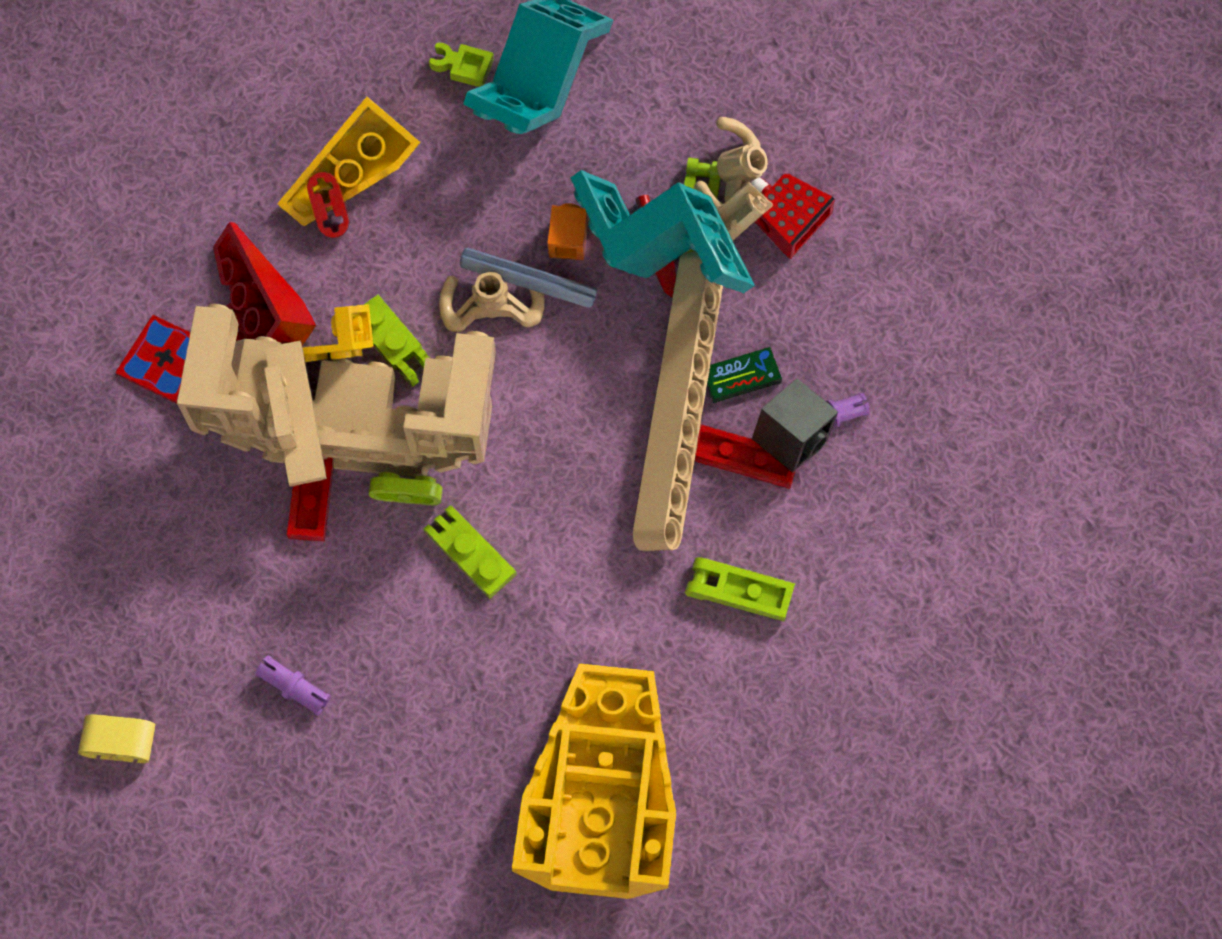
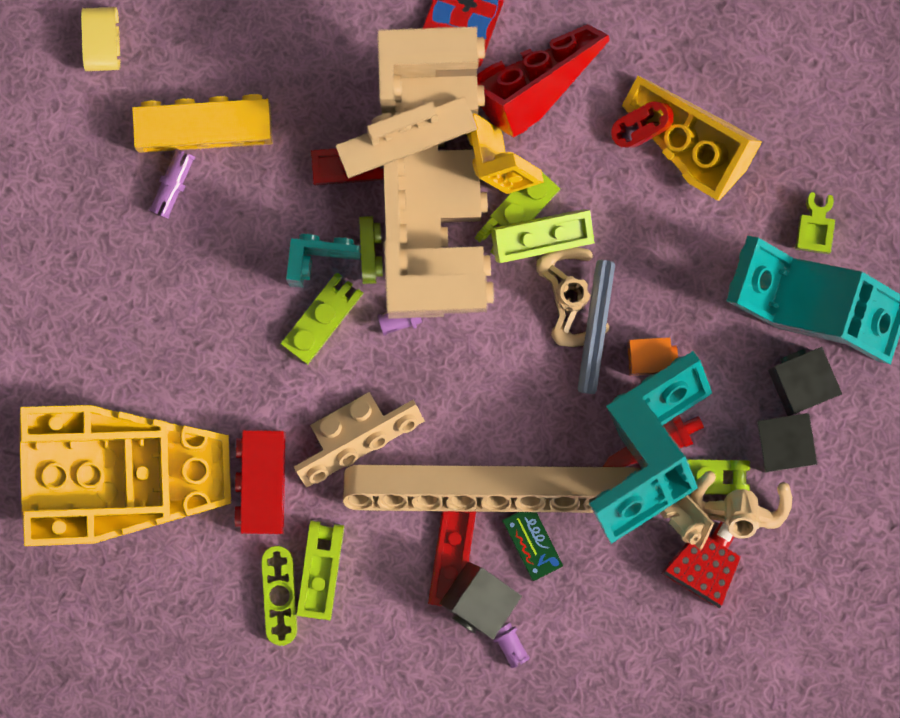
camera: 75 degrees right, 15 degrees up
none -> yellow brick [132,94,273,153]
none -> red brick [235,430,286,534]
none -> lime beam [262,546,297,646]
none -> teal bracket [286,234,361,288]
none -> tan bracket [294,392,424,488]
none -> medium lavender pin [378,313,423,336]
none -> plate [491,209,595,263]
none -> pearl dark grey head [757,413,818,473]
none -> pearl dark grey head [768,347,842,416]

